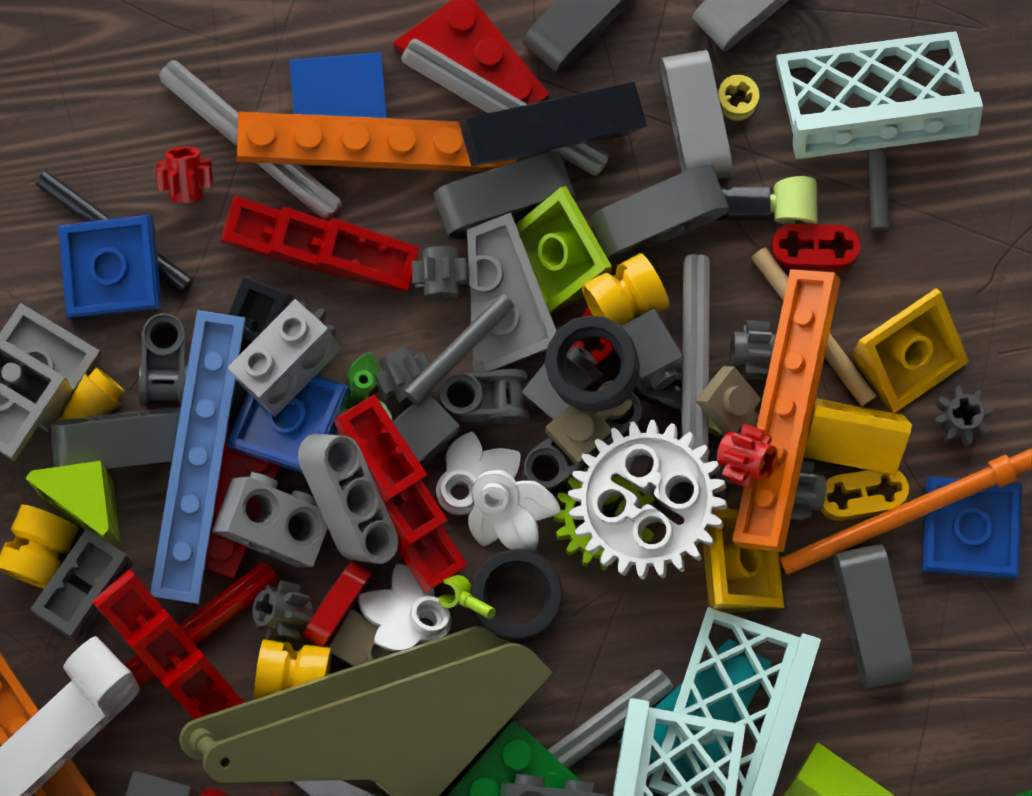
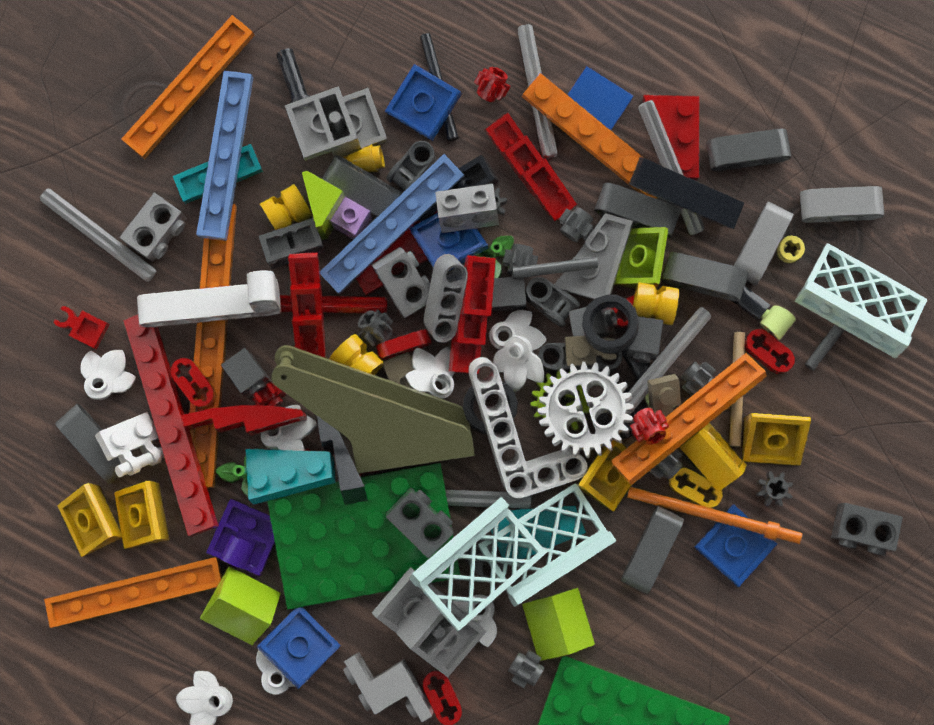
camera: 45 degrees right, 5 degrees up
lime hand [439,575,496,619] -> none
none -> lavender brick [330,197,372,240]
none -> white beam [468,357,587,498]

